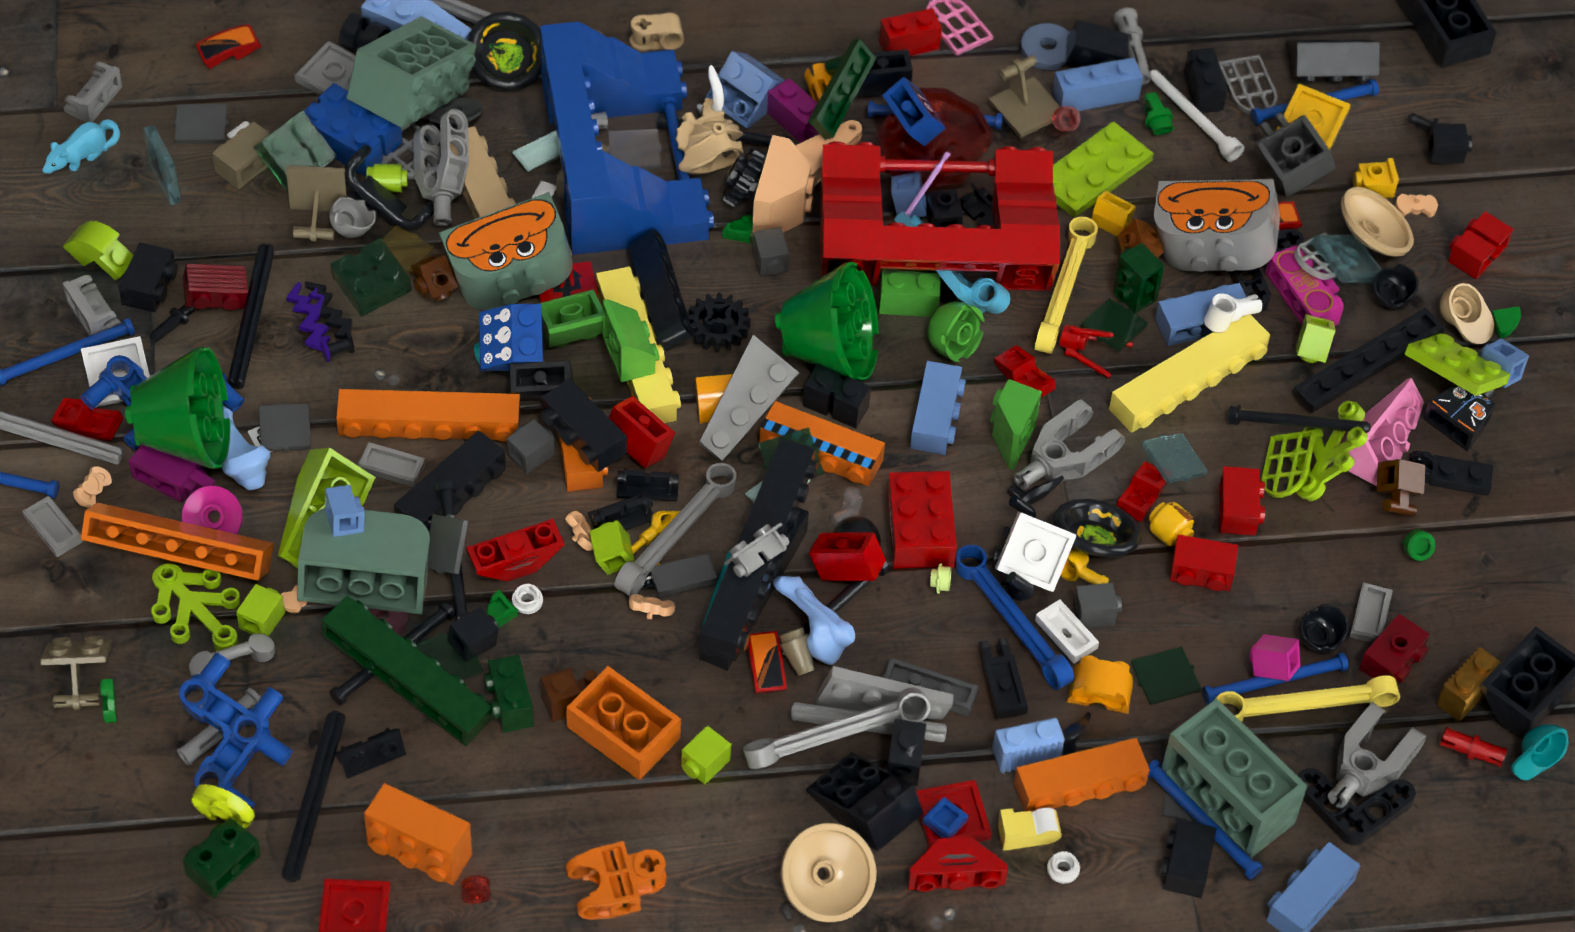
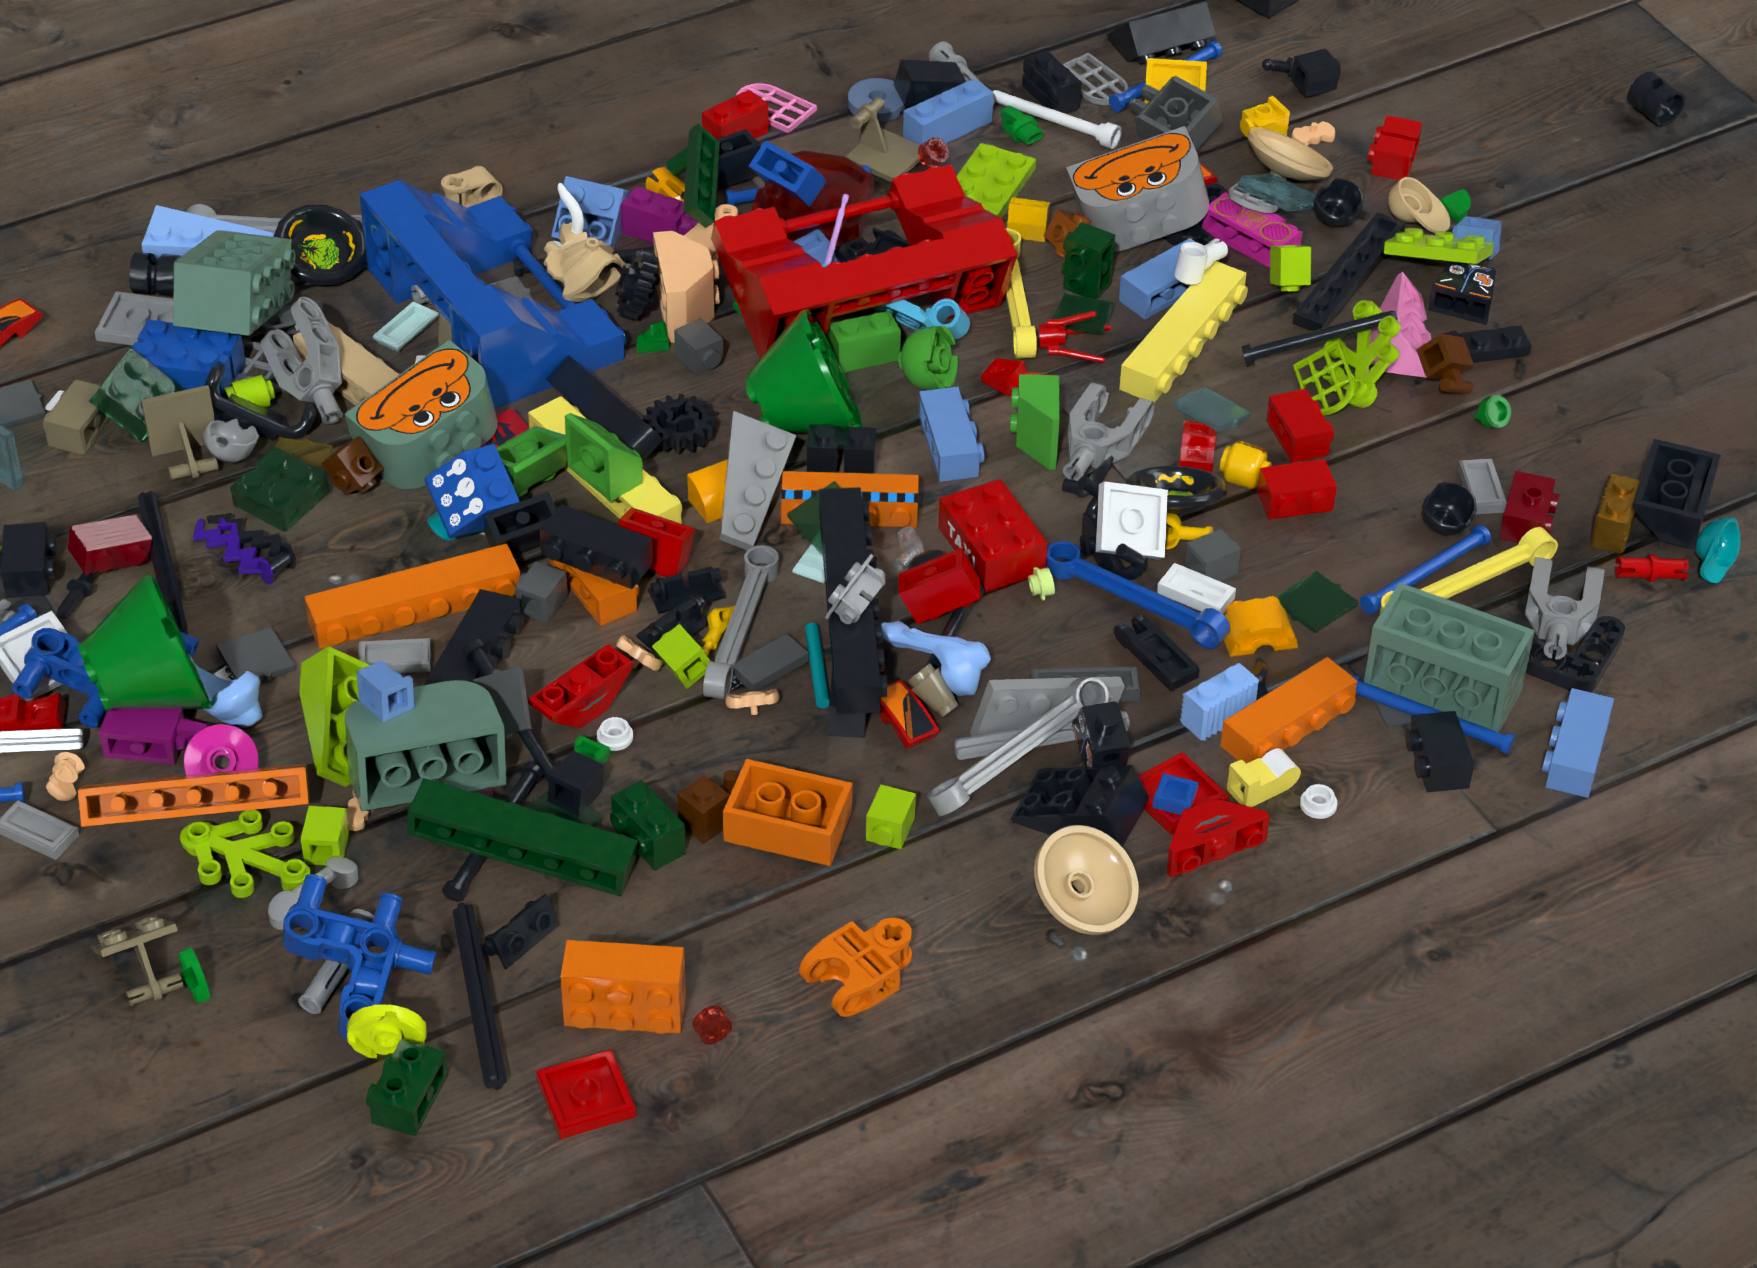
camera: 20 degrees left, 10 degrees down
dark pink brick [1249,634,1300,681] -> none

